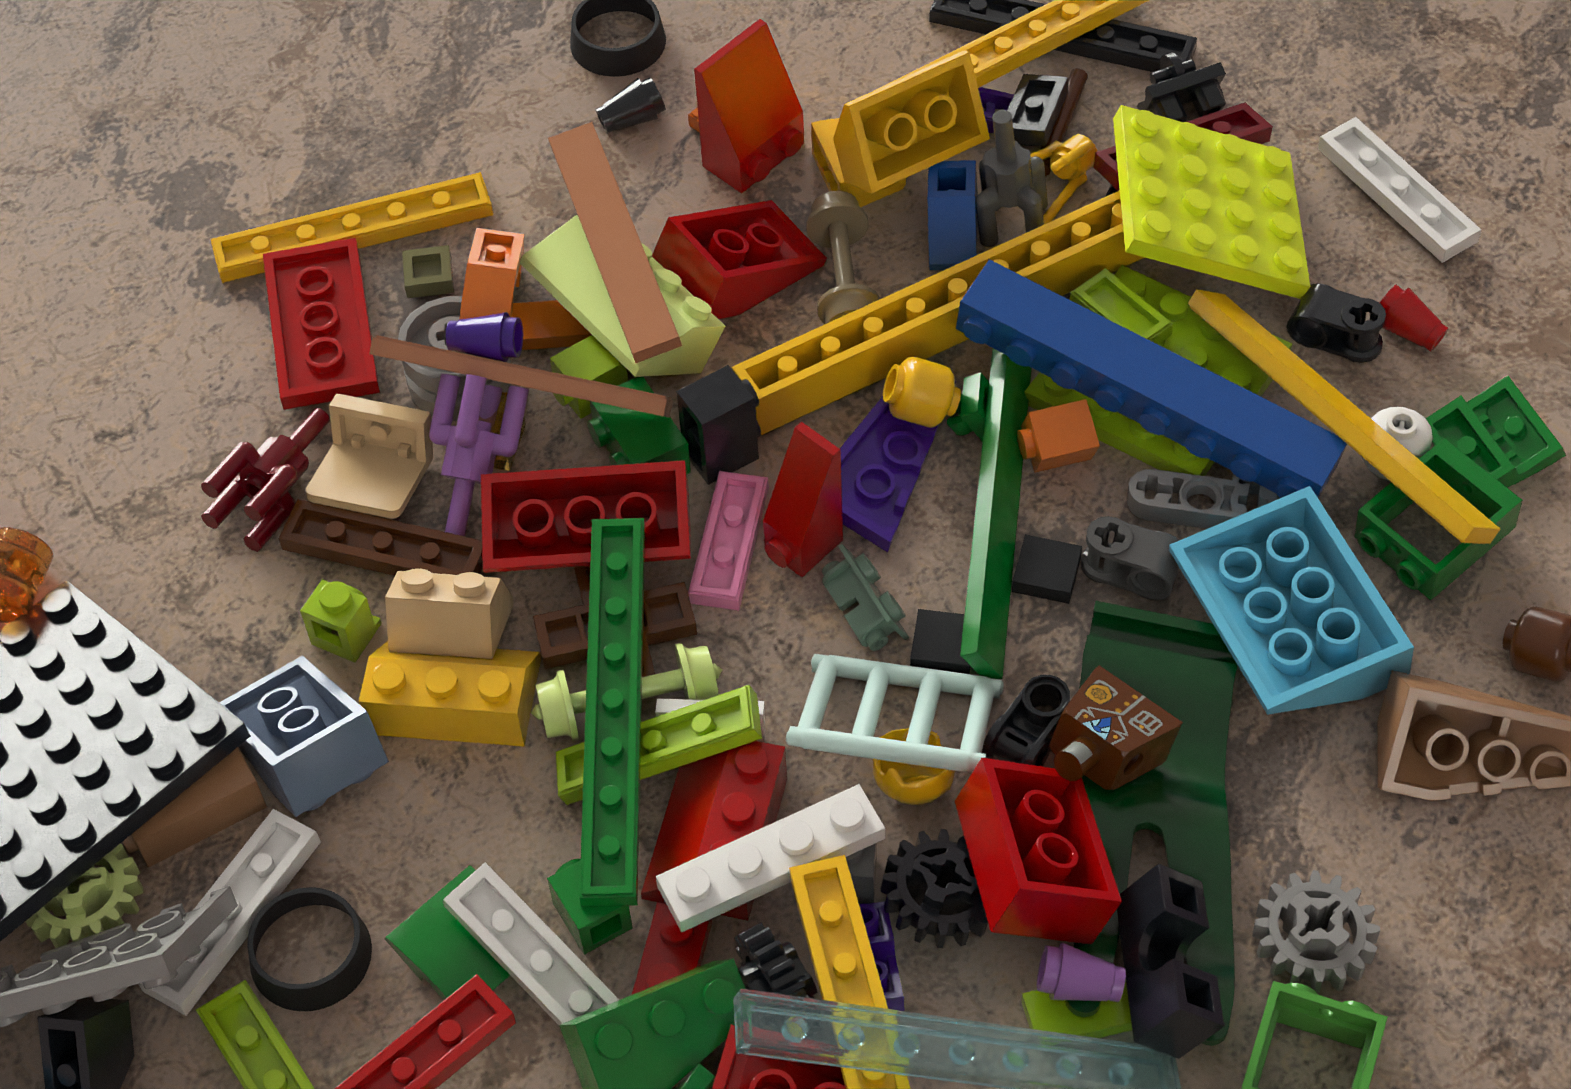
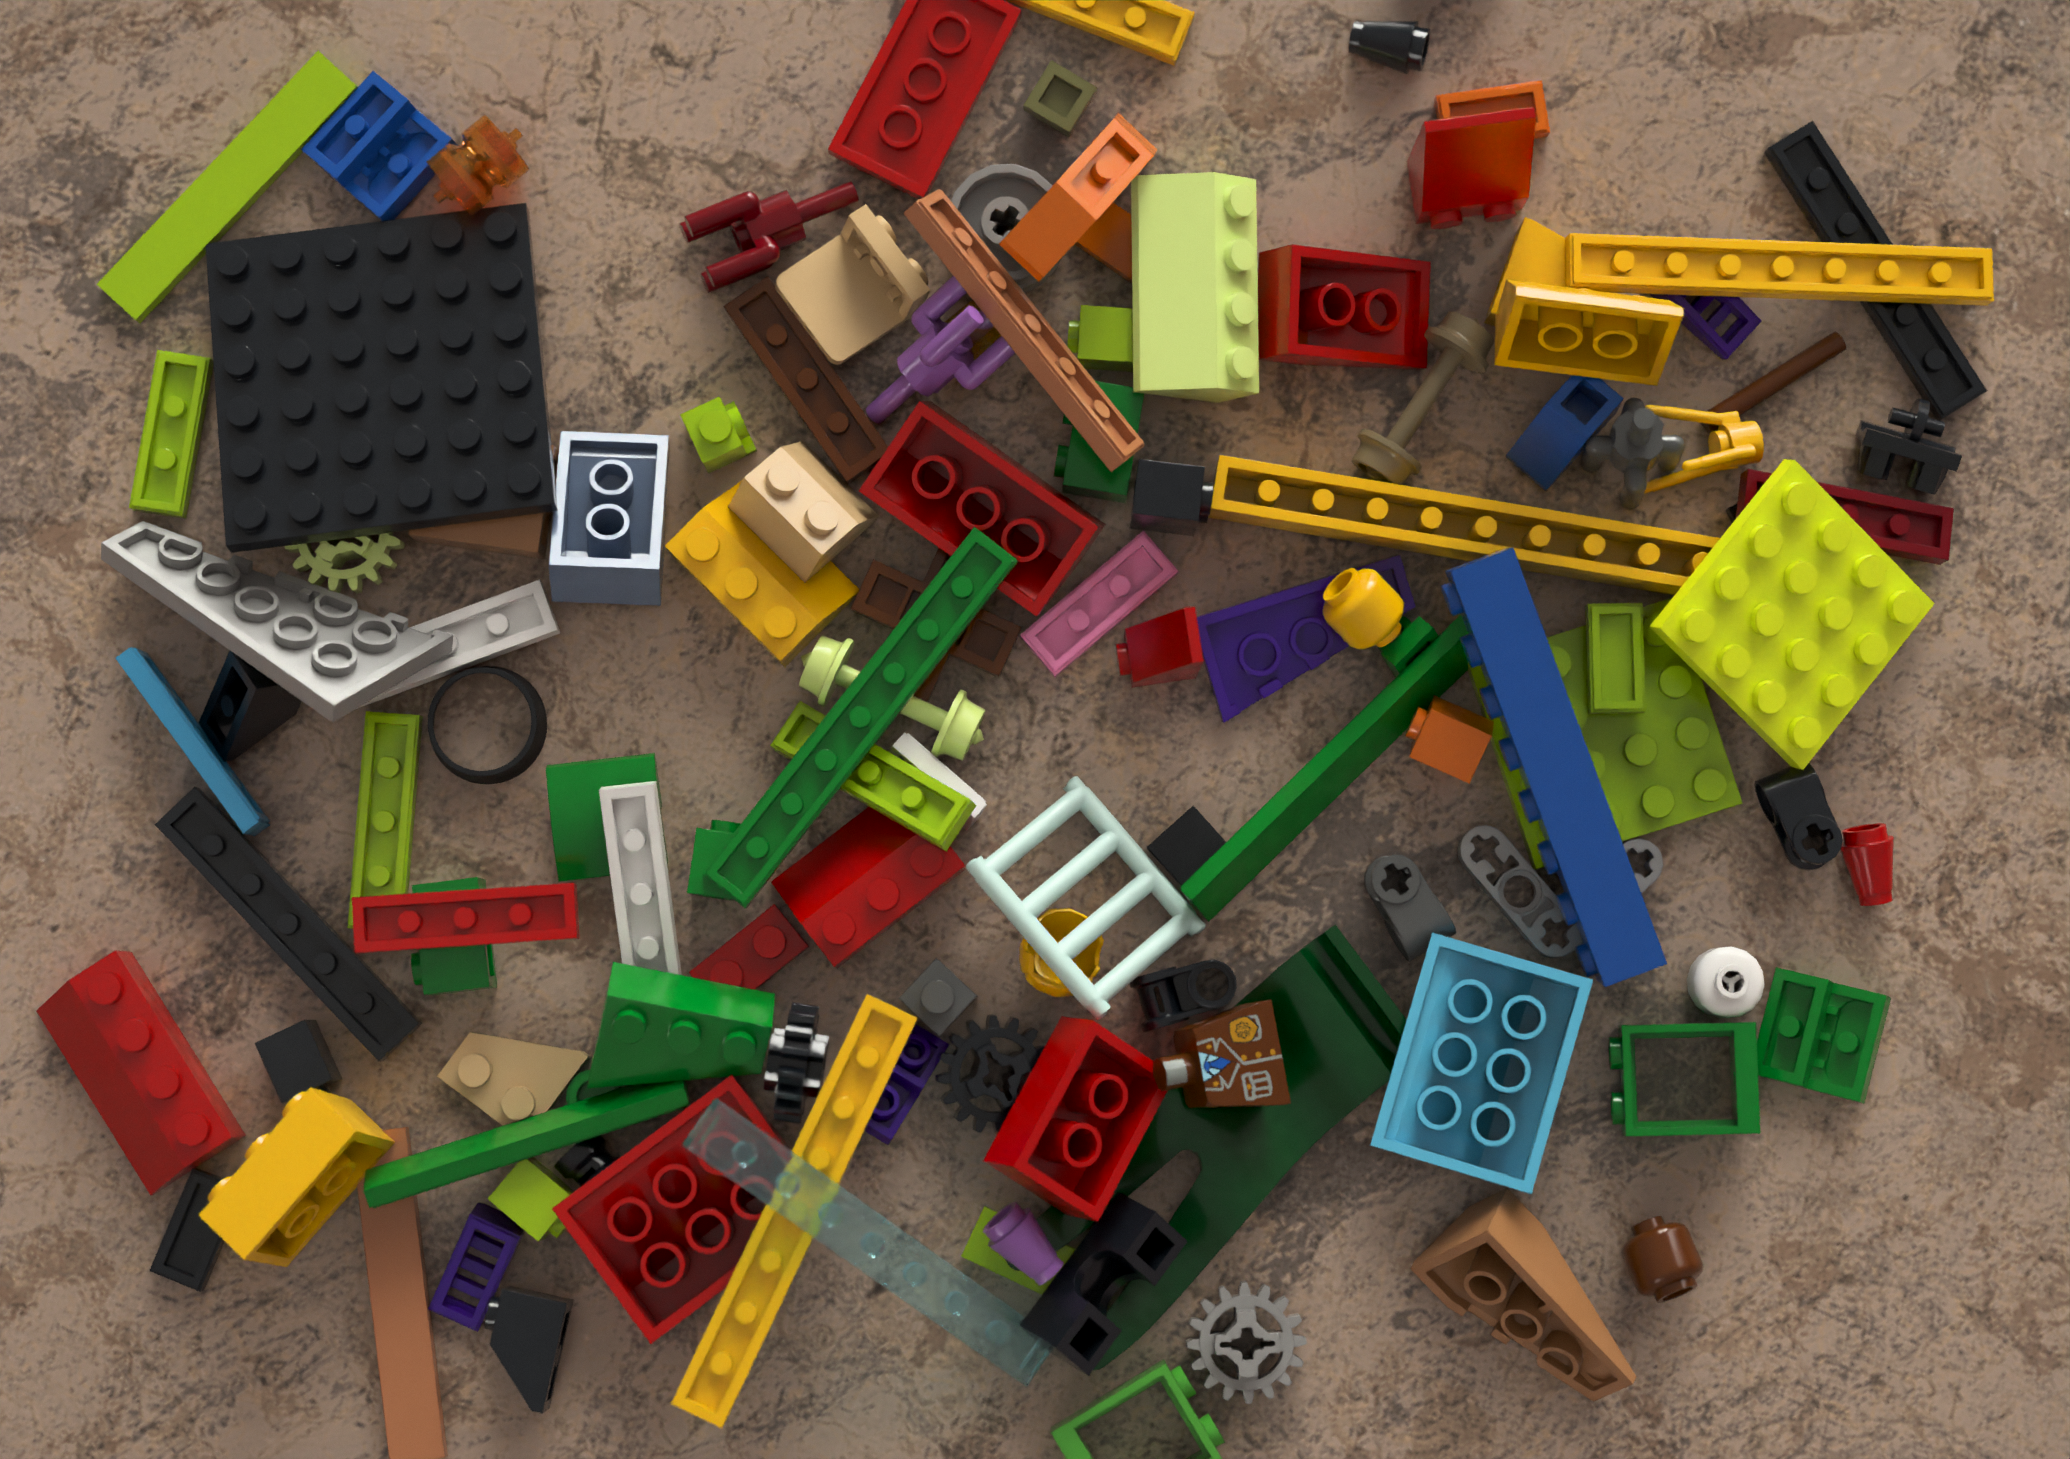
camera: 35 degrees right, 30 degrees up
dark purple cone [446,312,523,362] -> none
nougat tile [548,122,682,363] -> none
white plate [656,784,885,932] -> none
sand green hinge [822,544,909,651] -> none
black plate [1007,74,1068,146] -> none
black piece [1012,534,1082,604] -> none
yellow tile [1187,289,1501,544] -> none
white plate [1318,117,1481,263] -> none

